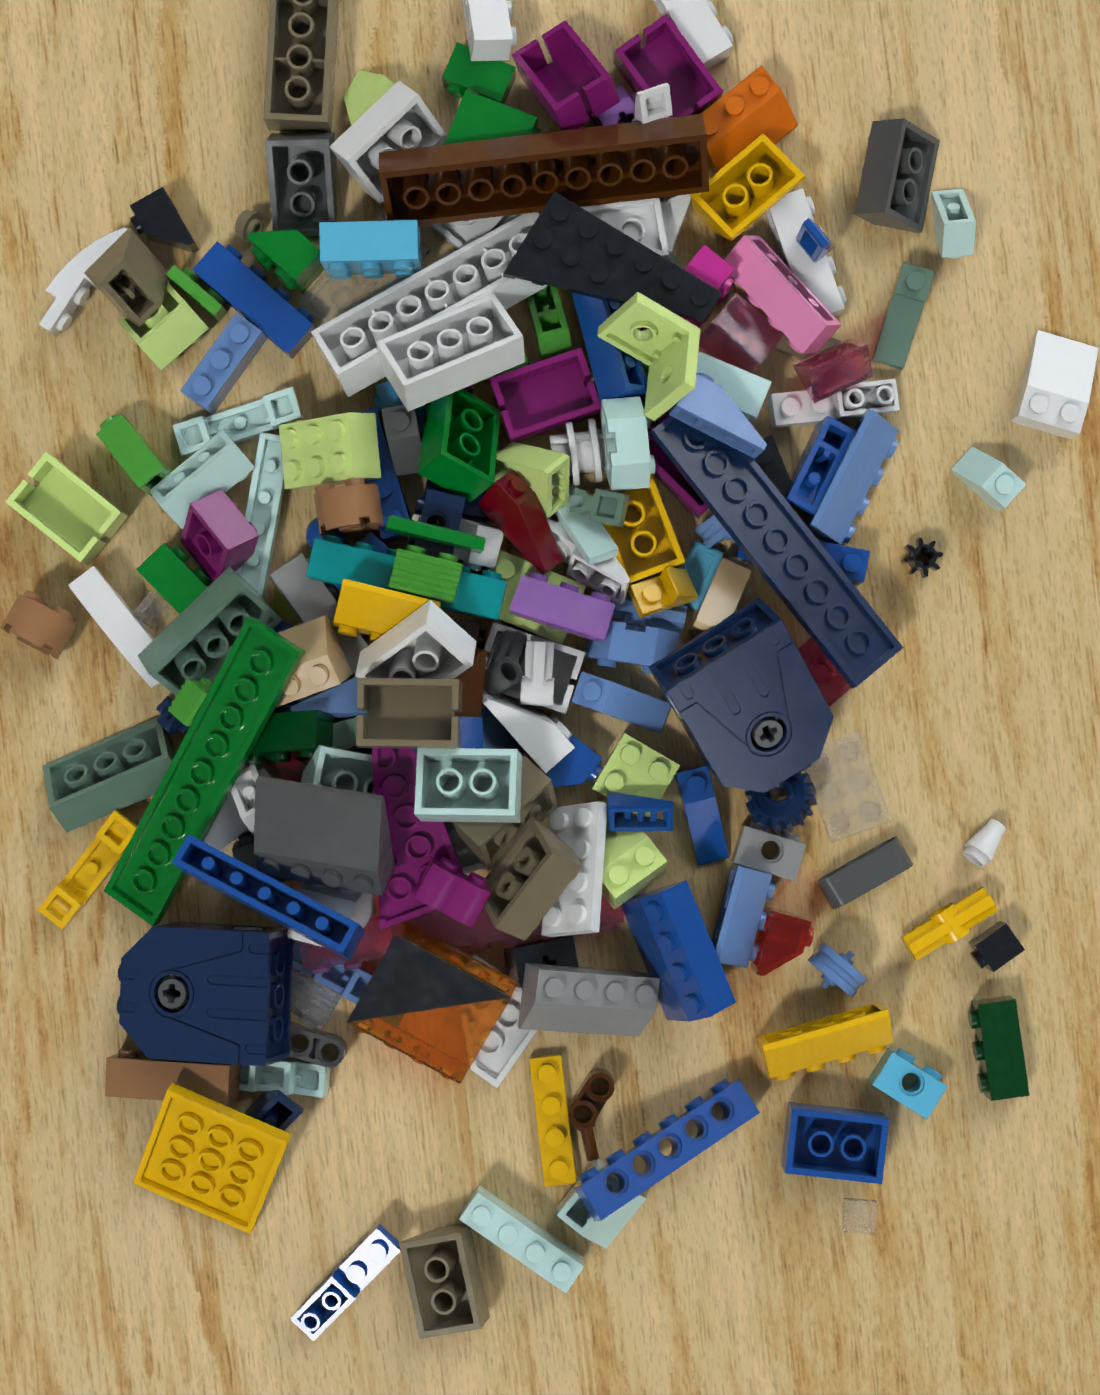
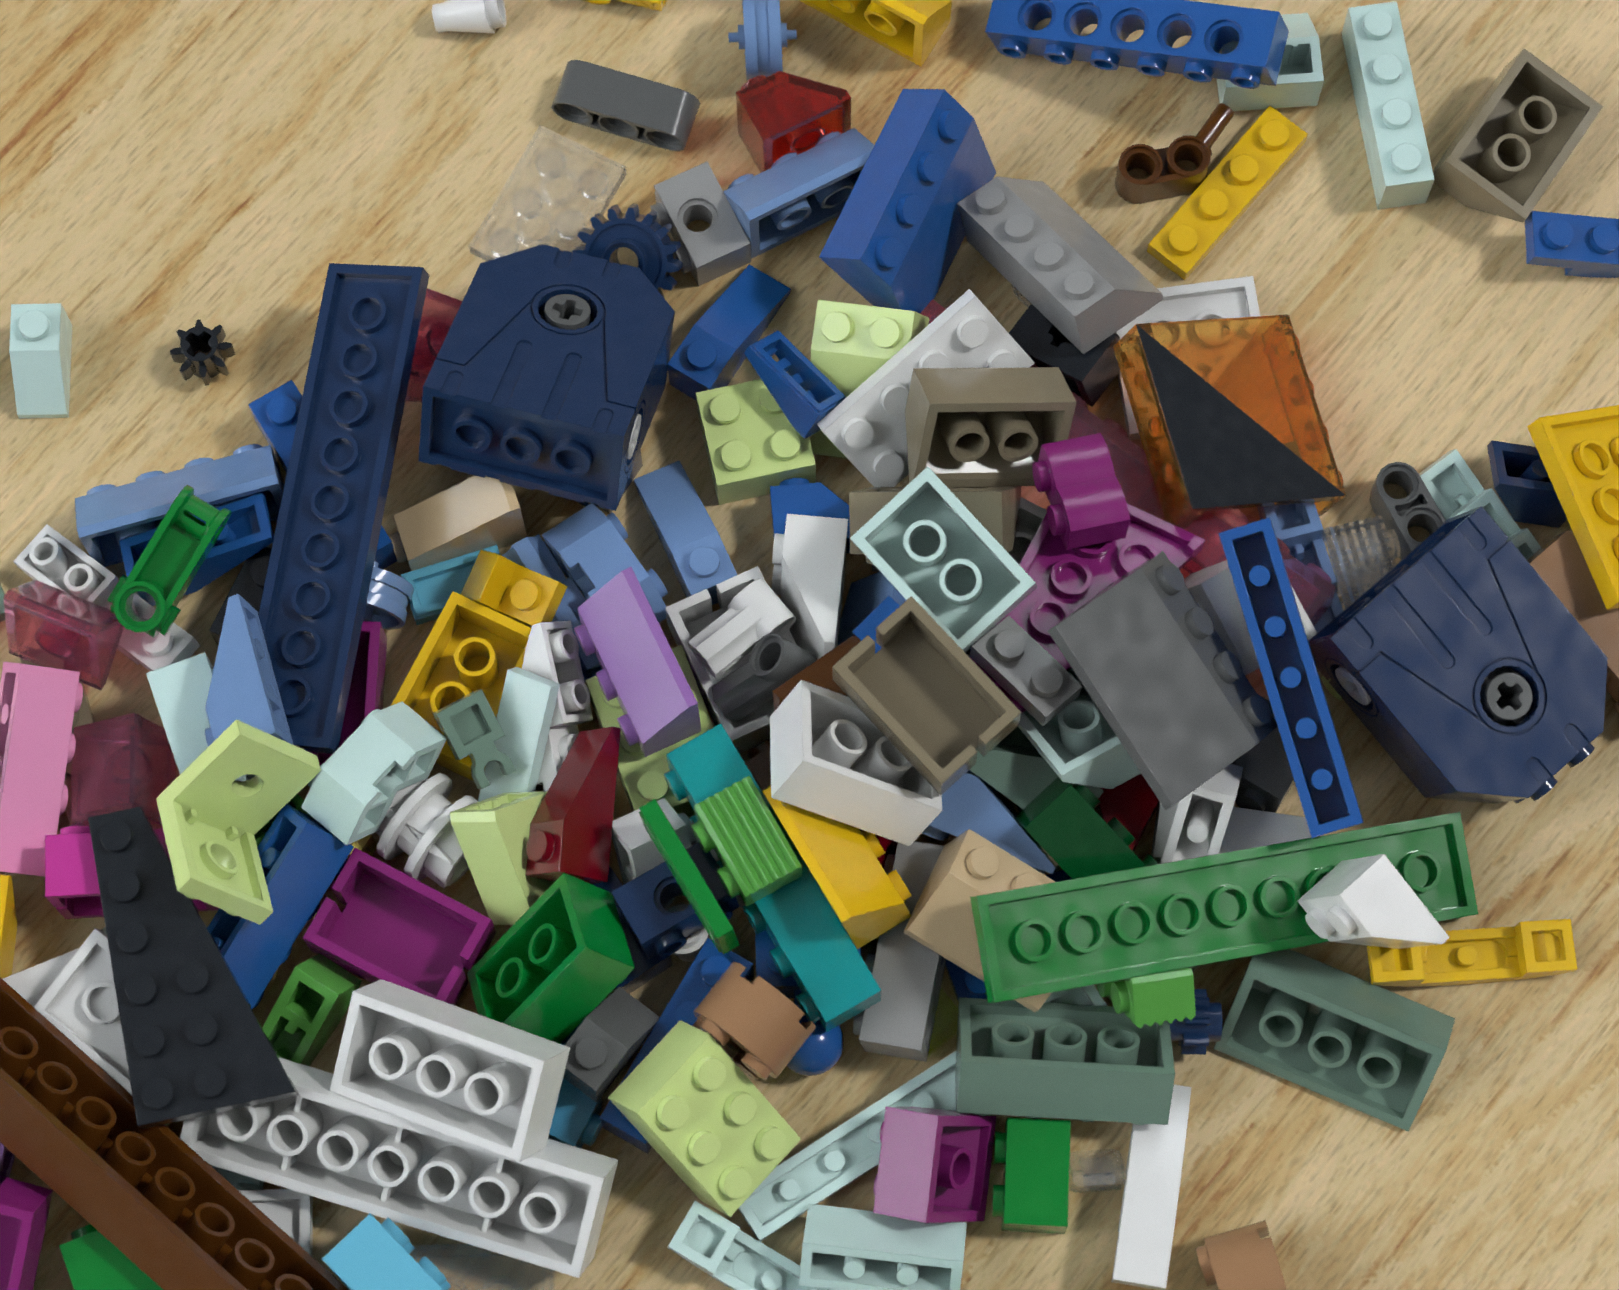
camera: 135 degrees left, 15 degrees down
none -> green piece [107,484,232,638]
none -> light grey plate [969,615,1083,726]
none -> white slope [1298,854,1450,949]

